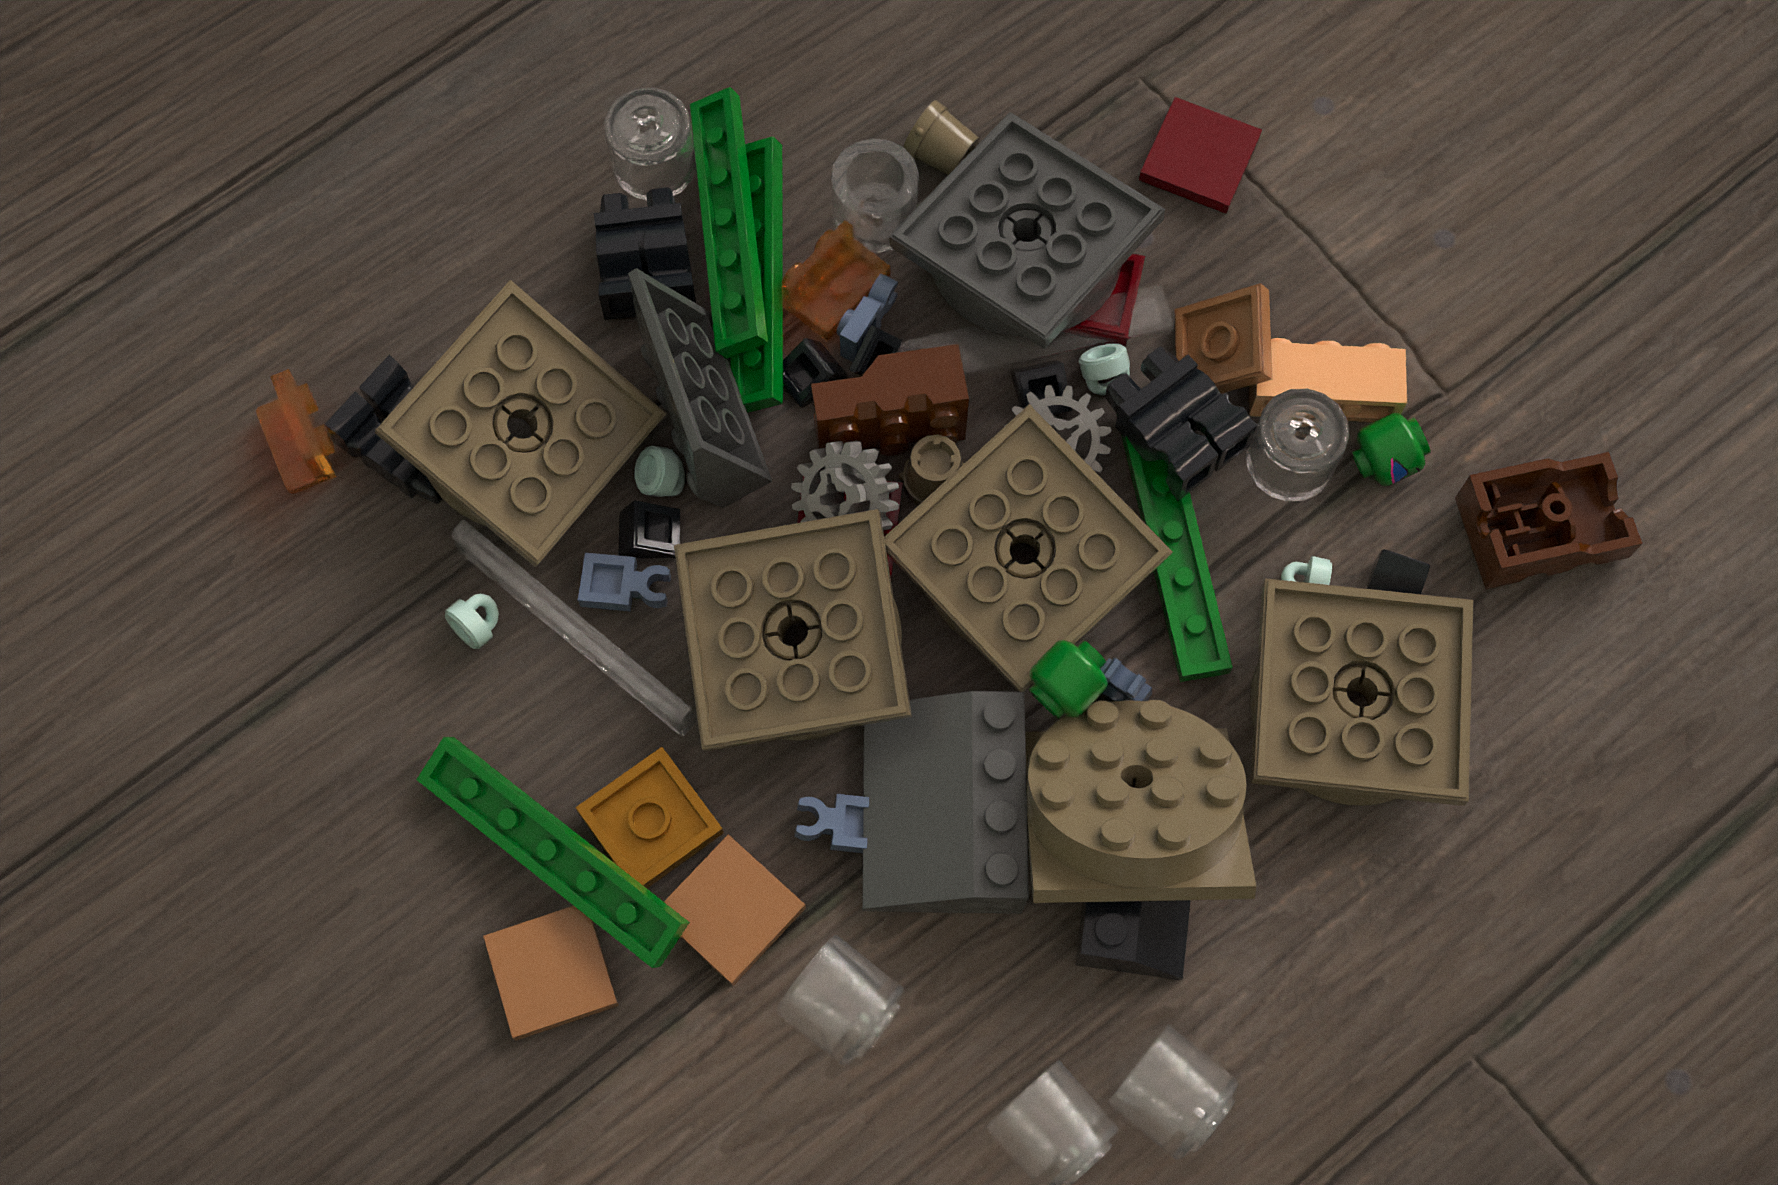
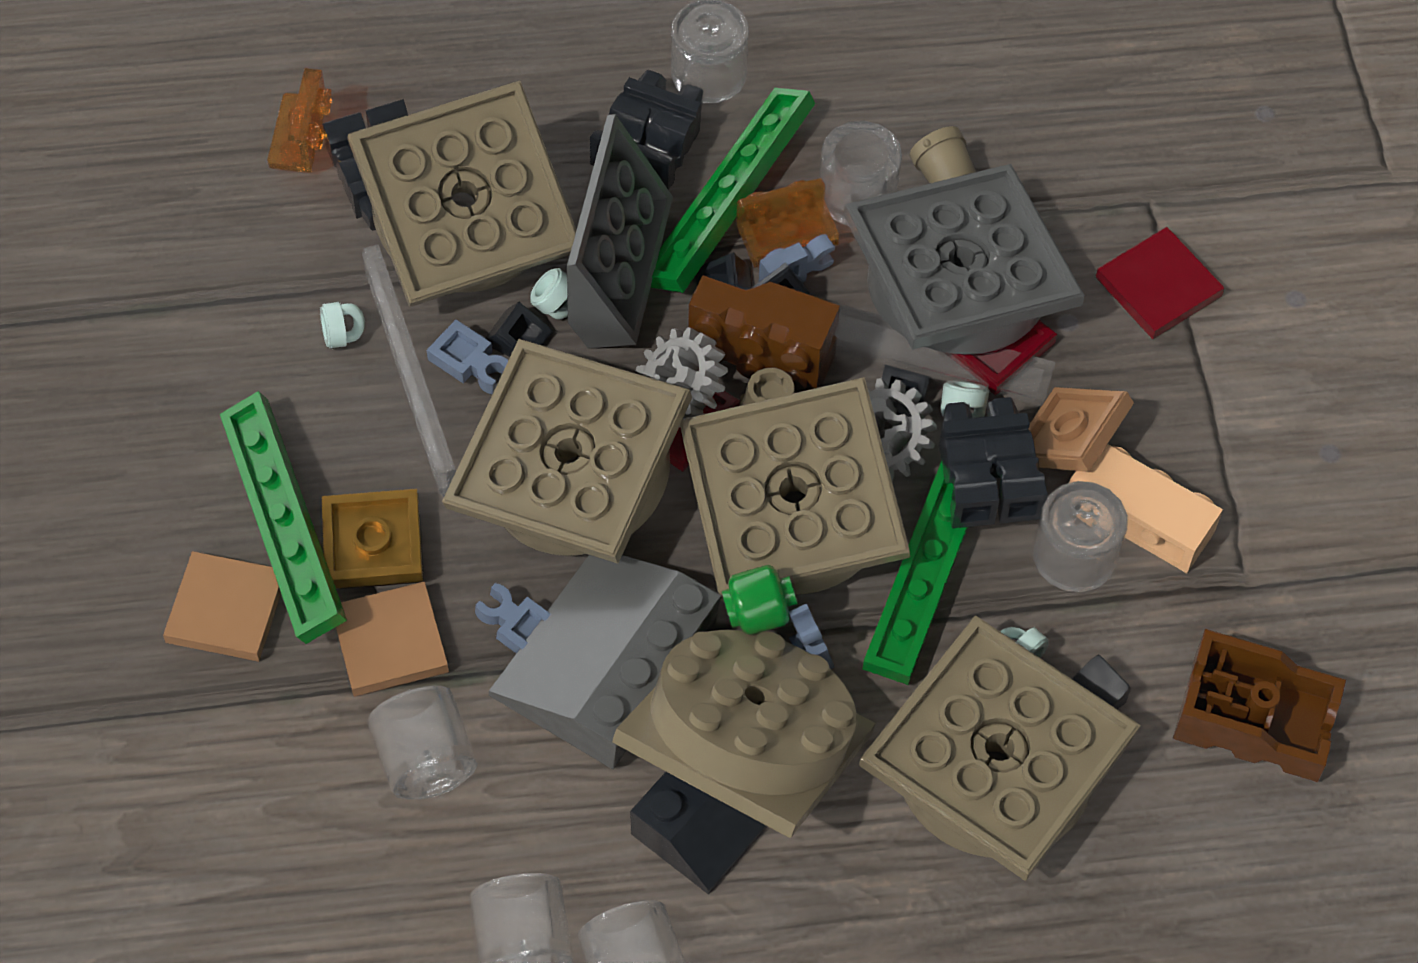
camera: 30 degrees right, 10 degrees down
green plate [690,87,768,359] -> none
green head [1351,413,1431,487] -> none

